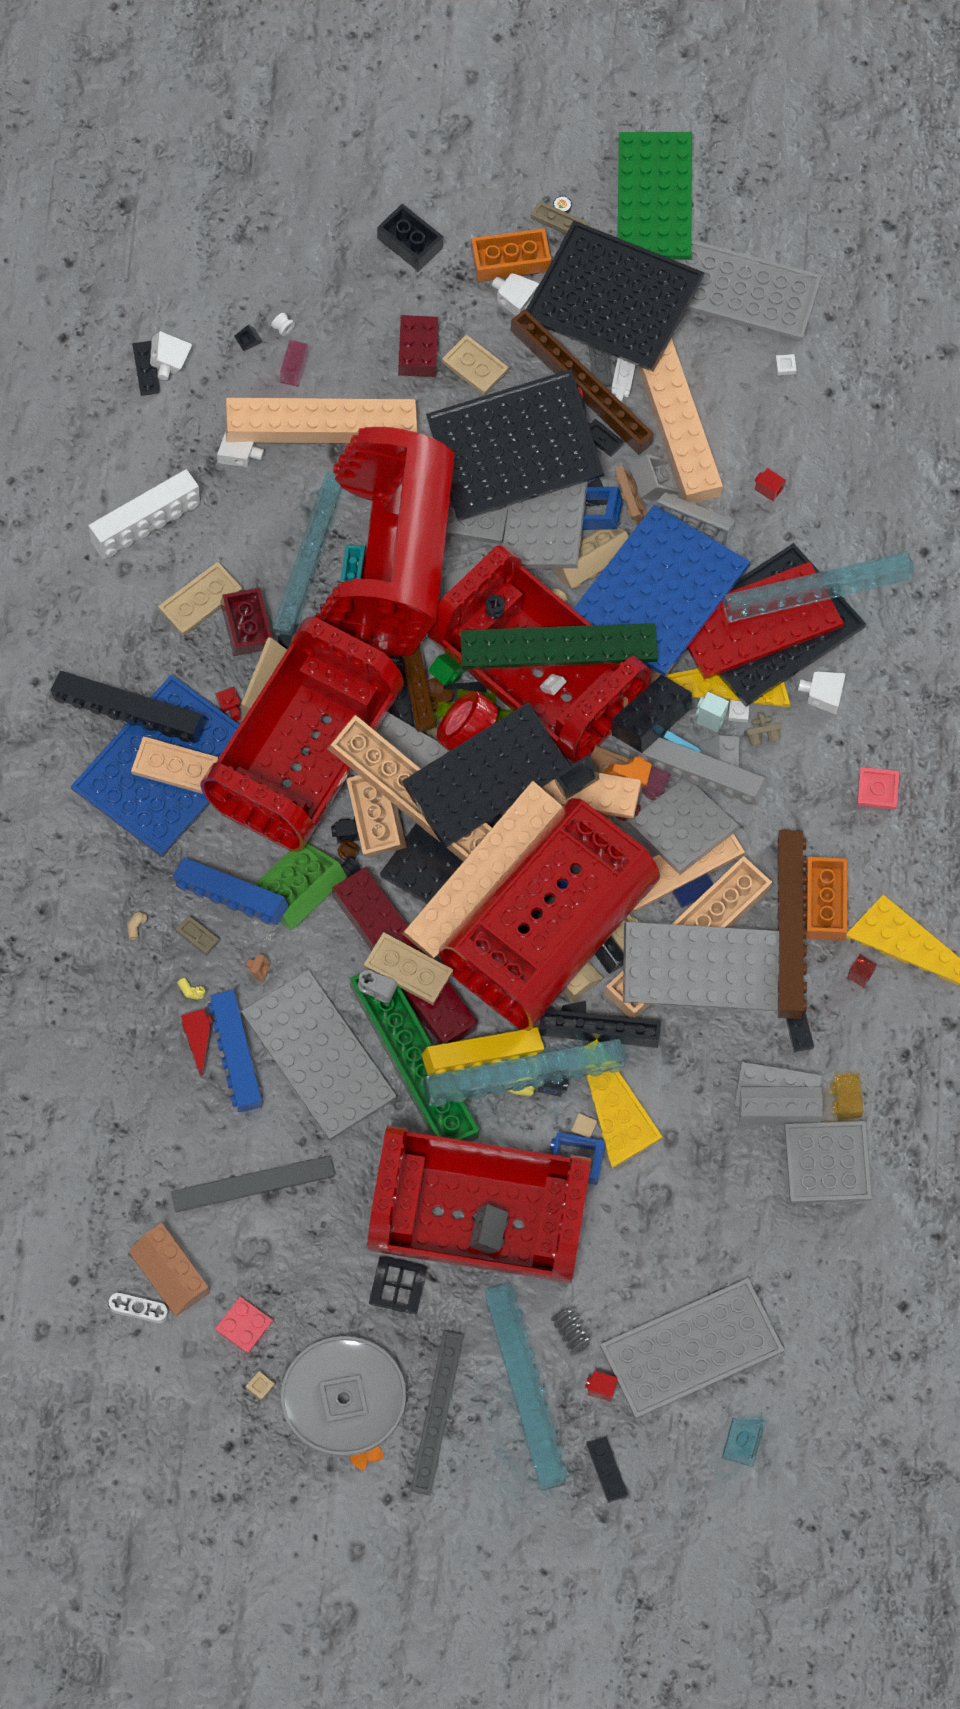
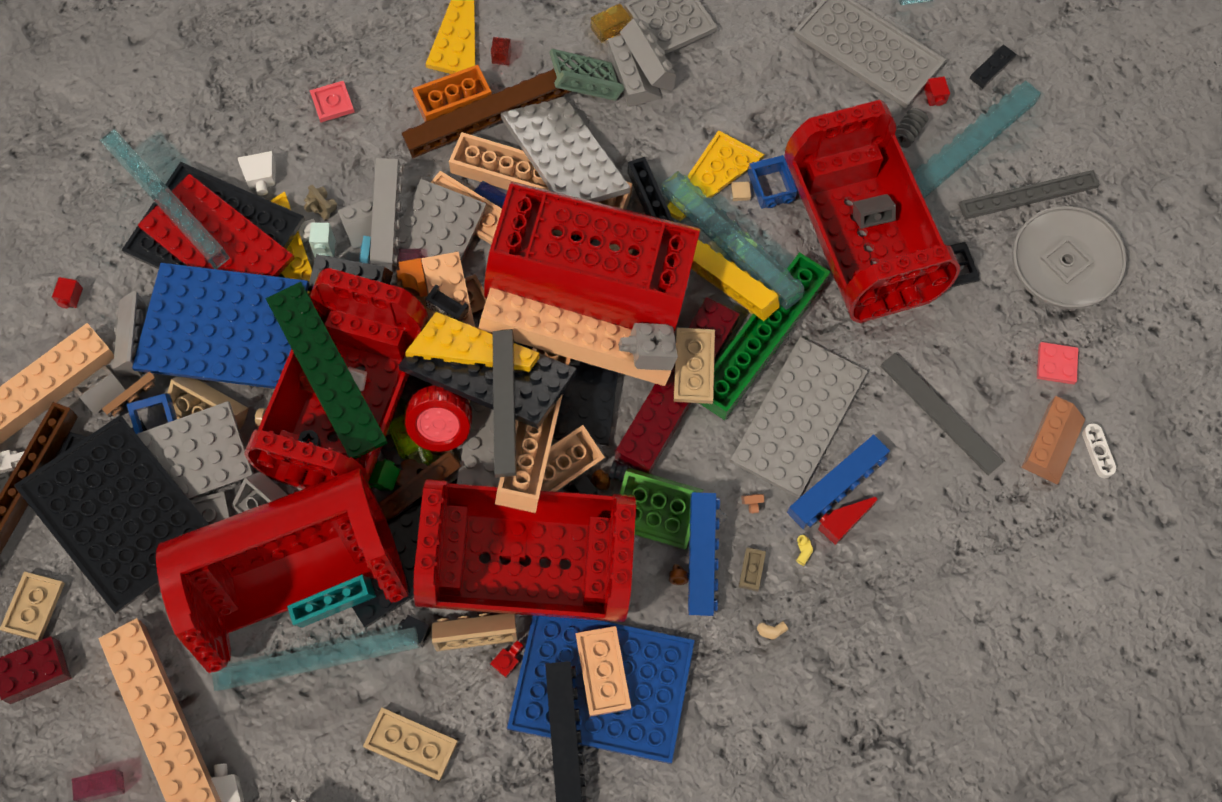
camera: 115 degrees left, 0 degrees up
dark red brick [220,588,273,656] -> none
tan plate [245,1371,275,1401] -> none
light grey piece [358,970,398,1003] -> none
none -> yellow wing [405,312,539,372]
none -> dark grey tile [493,329,516,478]
none -> sand green fence [549,49,624,101]
none -> light grey hinge [618,323,678,370]
none -> reddish brown tile [669,564,689,585]

